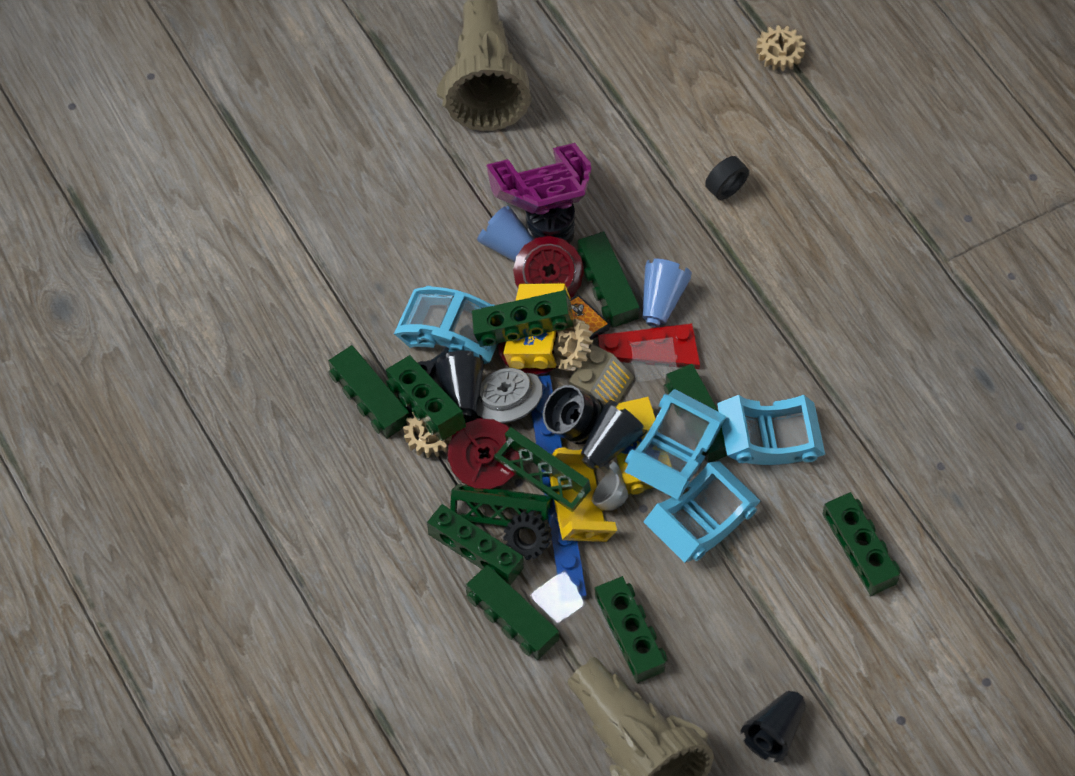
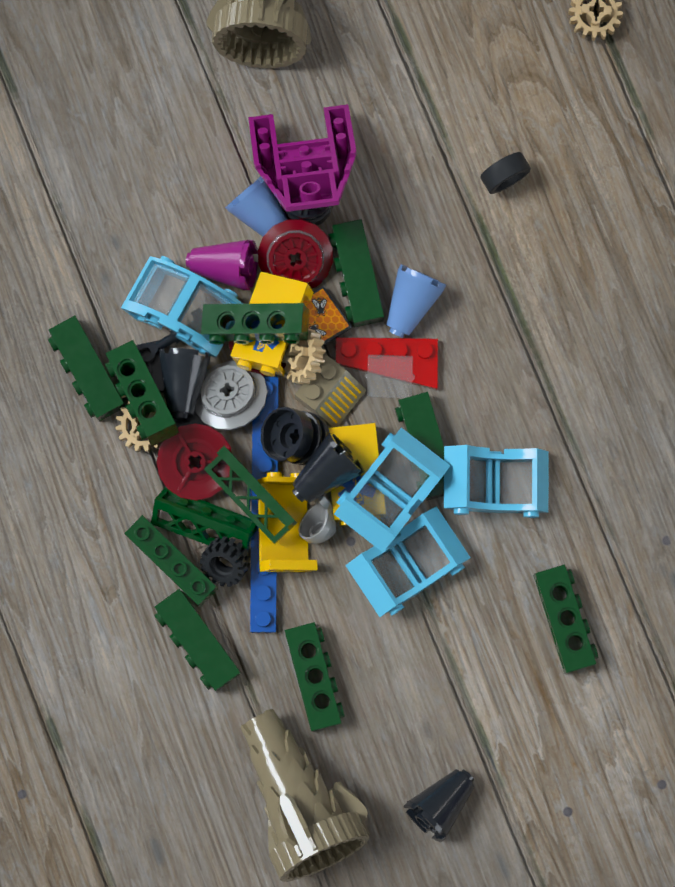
camera: 10 degrees right, 20 degrees up
clear piece [529,570,586,627] -> none
none -> magenta cone [186,240,258,291]

